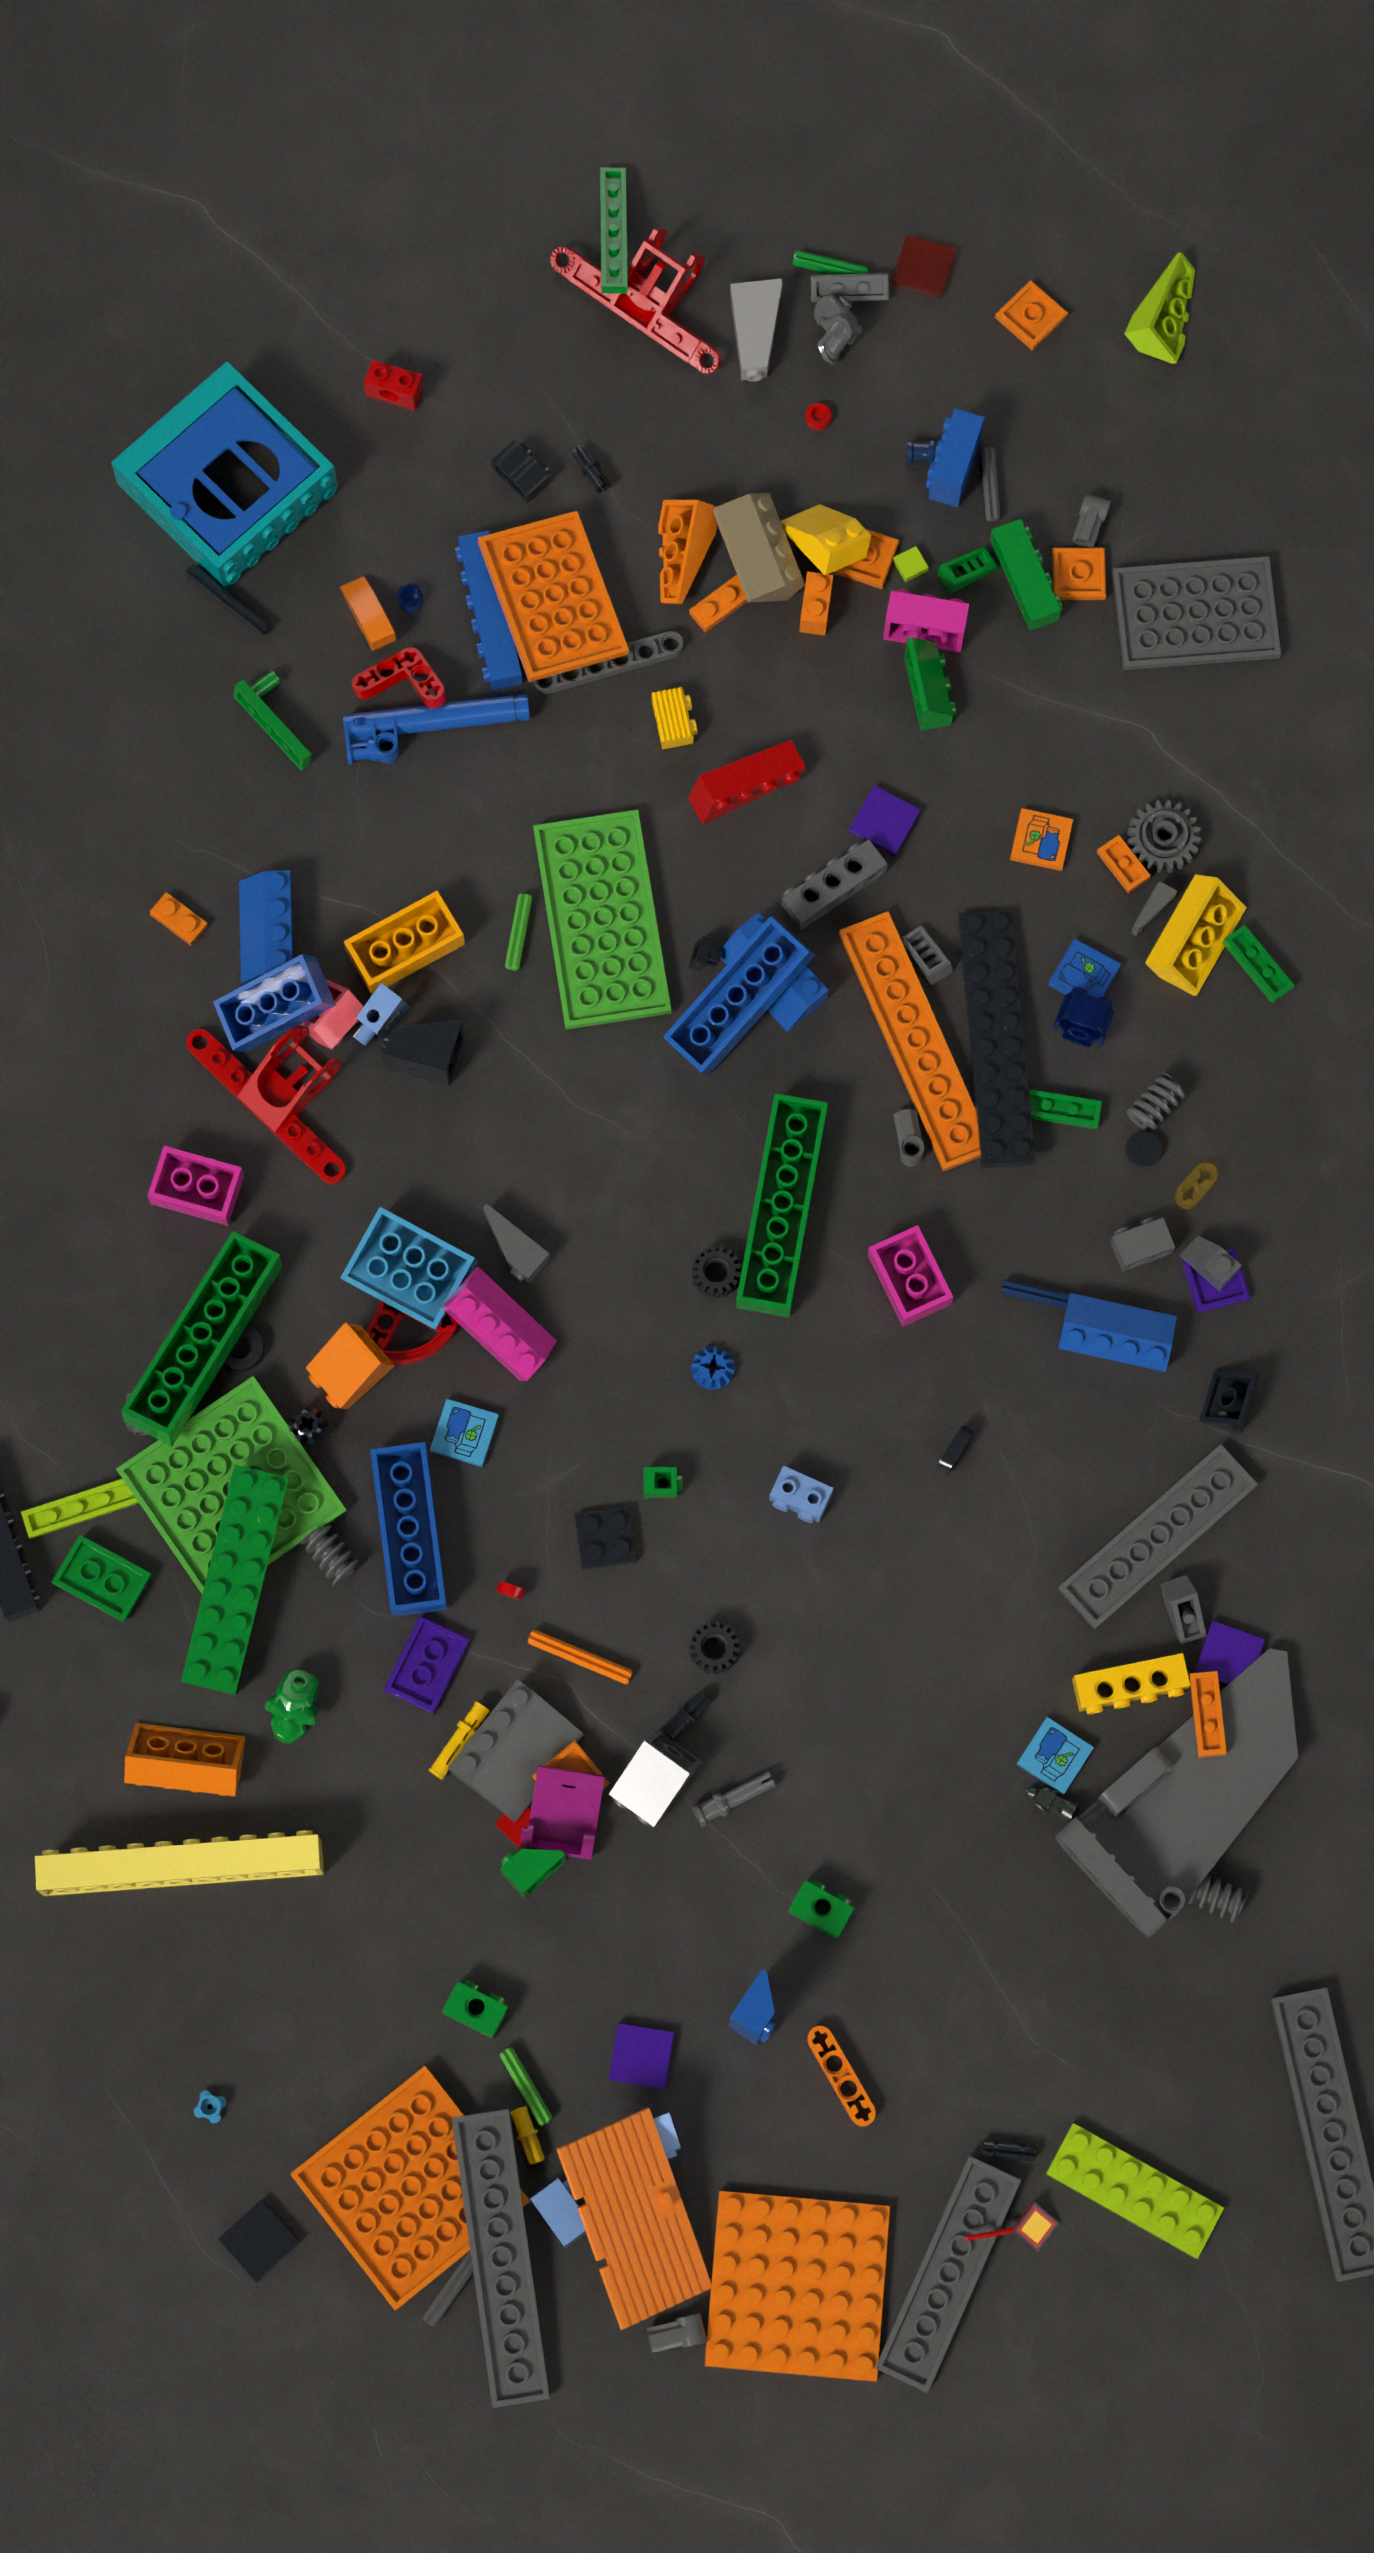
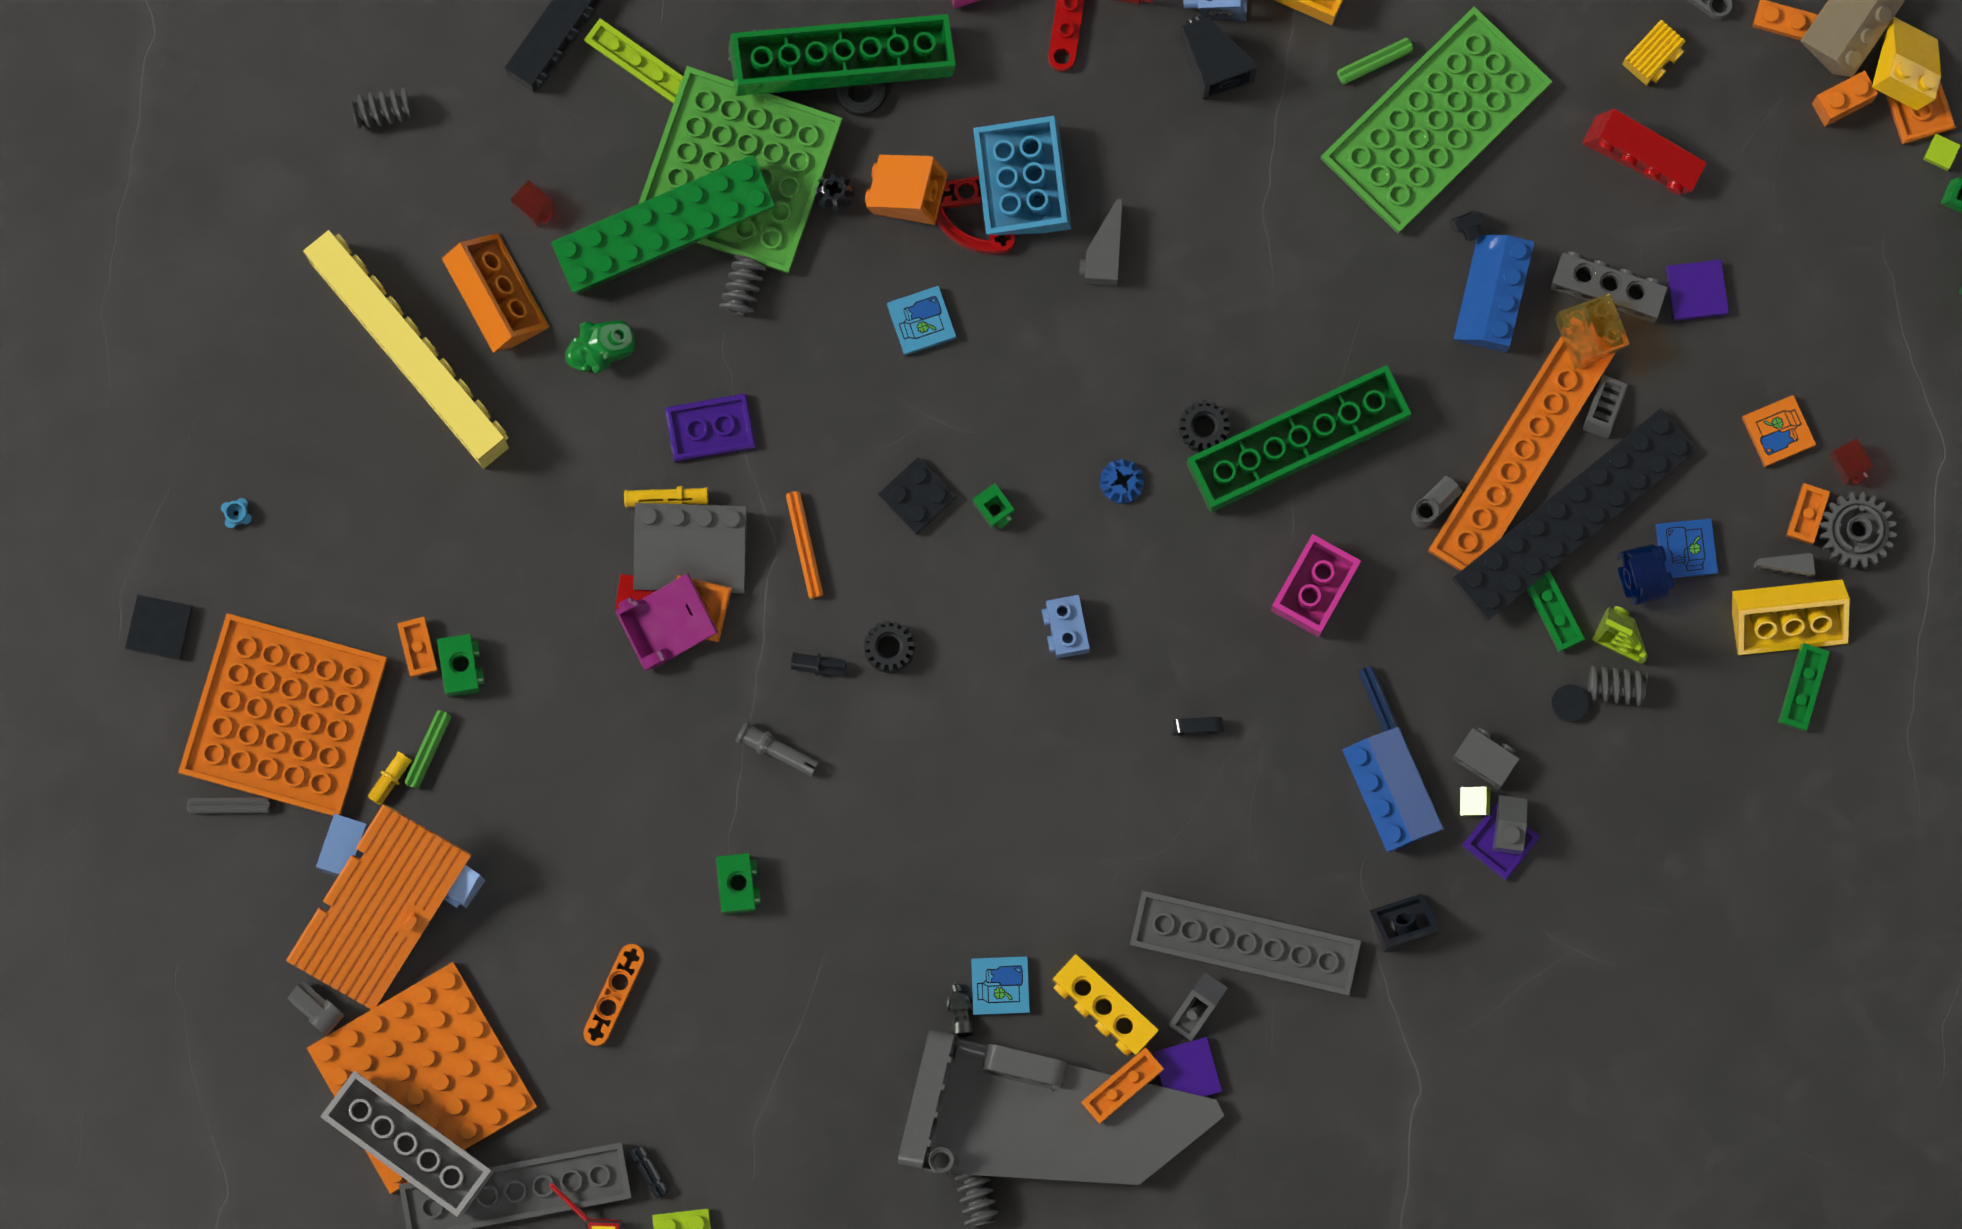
camera: 55 degrees right, 5 degrees up
green plate [52,1534,152,1623] -> none
blue brick [370,1442,448,1617] -> none
dark pink slope [441,1267,557,1381] -> none
dark grey plate [452,2109,550,2408] -> none
red tile [496,1581,525,1600] -> none
green slope [500,1849,566,1899] -> none
slope [609,1730,703,1827] -> none
dark purple tile [609,2023,674,2090] -> none
blue brick [663,916,816,1075] -> none
blue slope [728,1969,776,2046] -> none
dark pink brick [883,590,969,653] -> none
green slope [904,637,956,731] -> none
clear yellow beam [1175,1162,1218,1209] -> none
none -> light grey brick [320,1071,494,1218]
none -> orange plate [397,616,438,678]
none -> clear red brick [510,180,555,227]
none -> tile [1460,787,1490,816]
none -> clear yellow slope [1555,293,1630,369]
none -> lime wedge [1592,606,1648,664]
none -> clear red brick [1829,438,1874,484]

